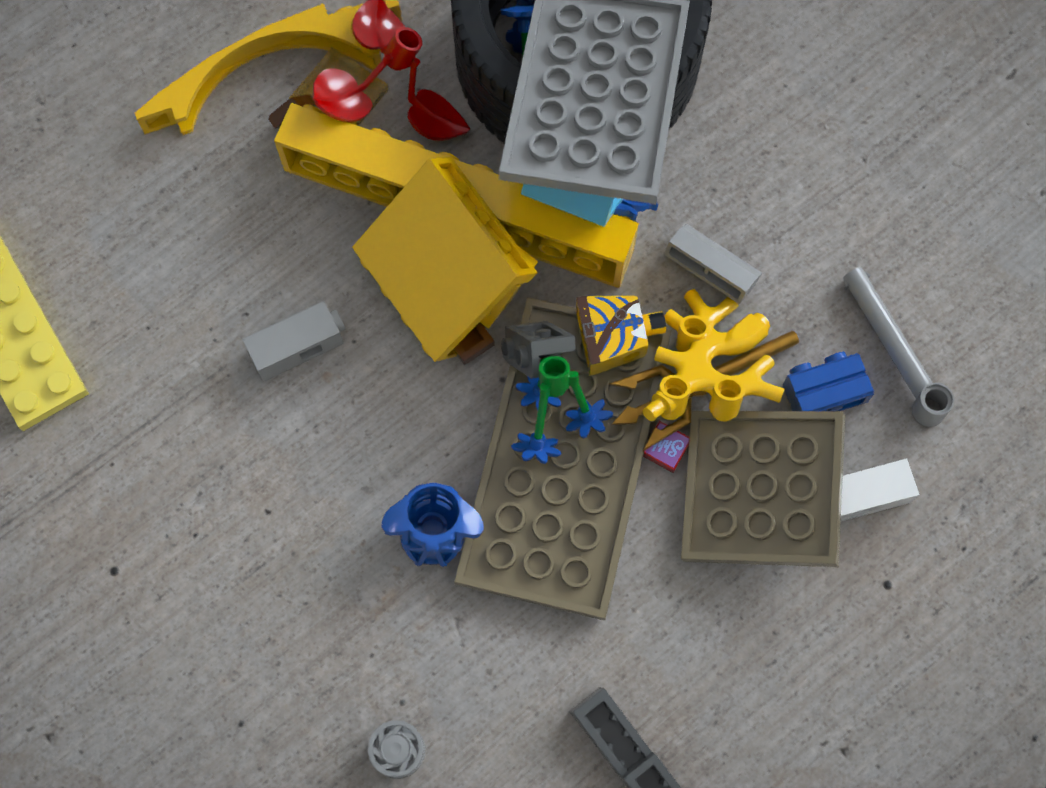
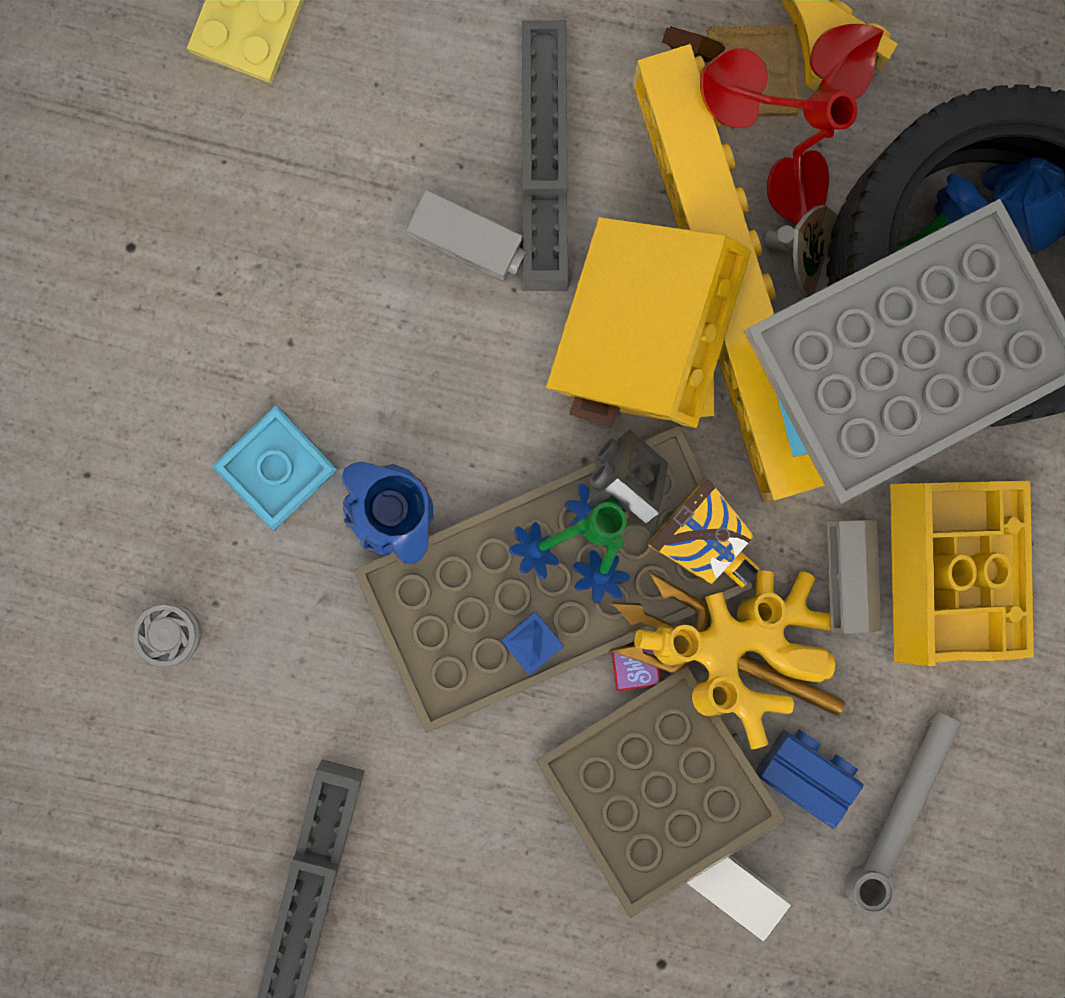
camera: 50 degrees right, 15 degrees up
none -> medium azure tile [211,405,338,531]
none -> blue tile [501,611,564,675]
none -> dark grey slope [522,20,568,291]
none -> shield [764,205,838,297]
none -> yellow piece [890,481,1034,666]

